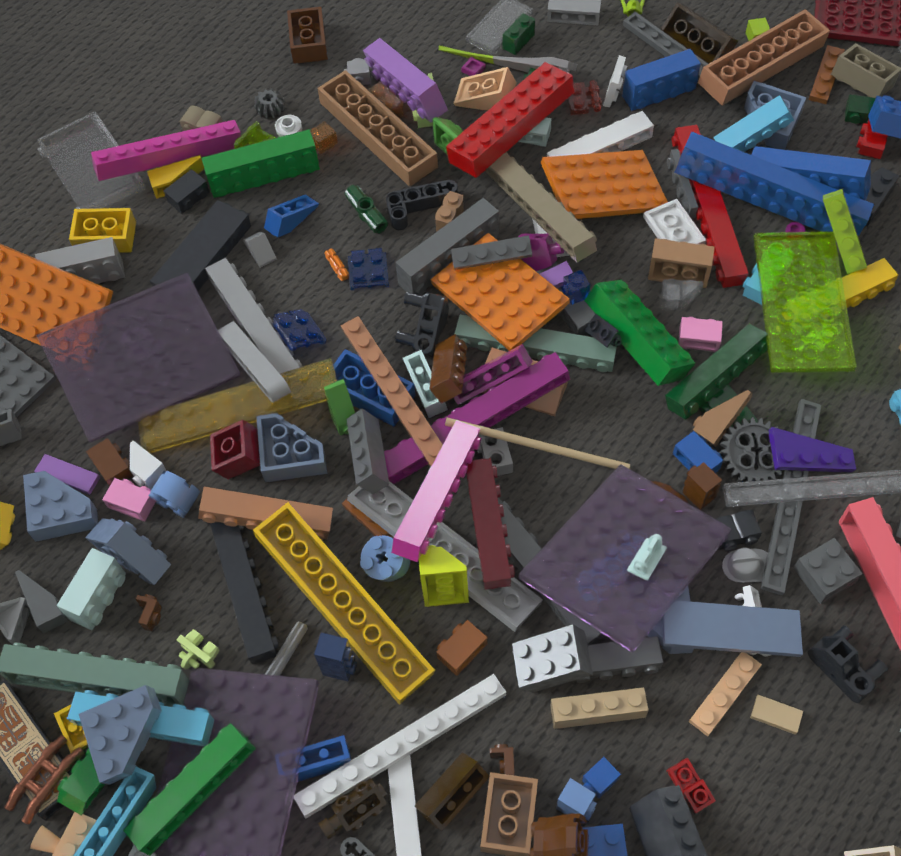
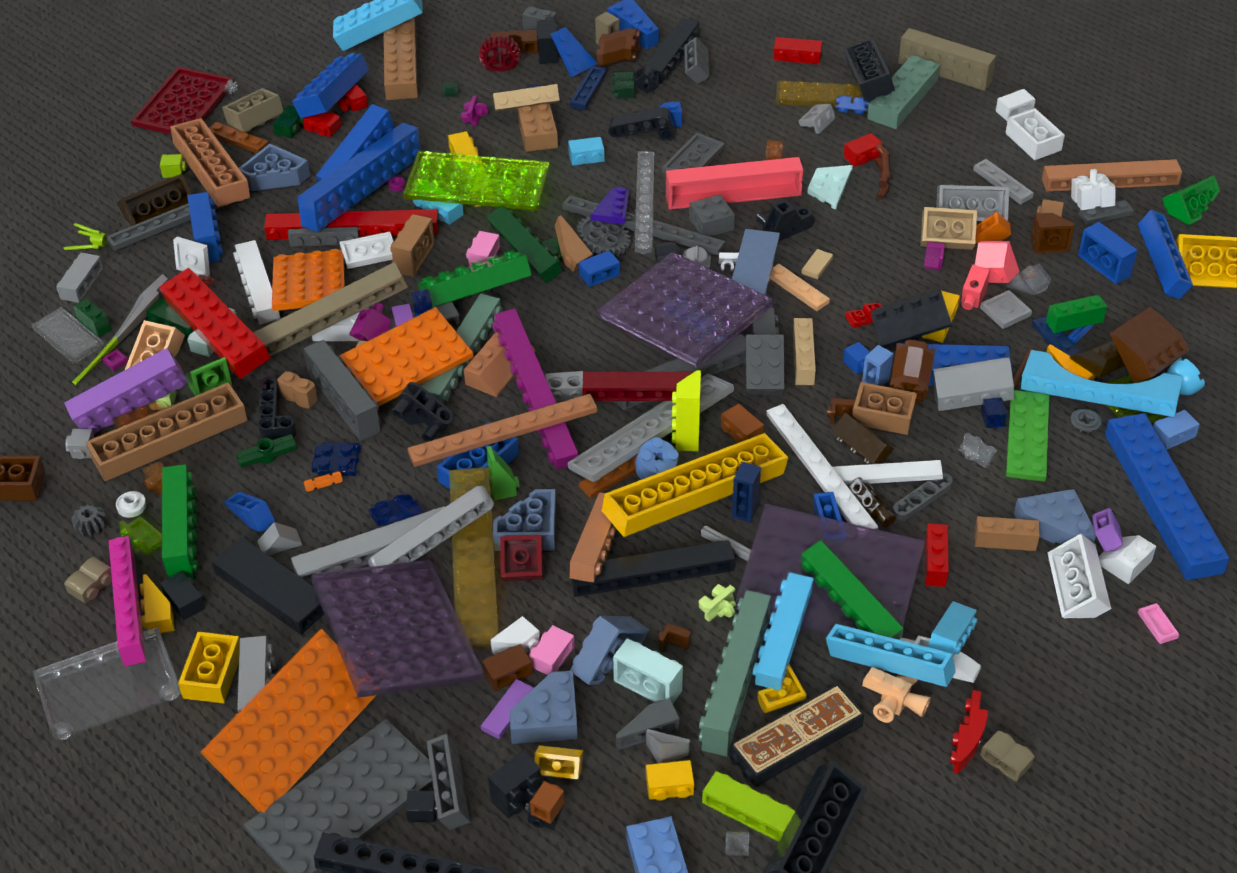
camera: 85 degrees left, 15 degrees down
copper piece [5,735,84,824] -> none
green brick [57,748,106,816] -> none
sand blue brick [79,685,162,784] -> none
medium blue brick [148,471,200,518] -> none
dark grey brick [347,409,389,495] -> none
brick [391,420,482,562] -> none
light aqua brick [403,350,448,418] -> none
reddish brown brick [429,334,467,404] -> none
tan piece [445,417,630,472] -> none
dark grey plate [451,235,532,270] -> none
magenta brick [454,344,533,405] -> none
black hinge [585,314,622,348] -> none
light aqua hinge [627,534,667,581] -> none
clear slope [661,279,703,311] -> none
reddish brown brick [683,462,722,511] -> none
medium azure brick [714,95,794,152] -> none
lime brick [823,189,867,274] -> none

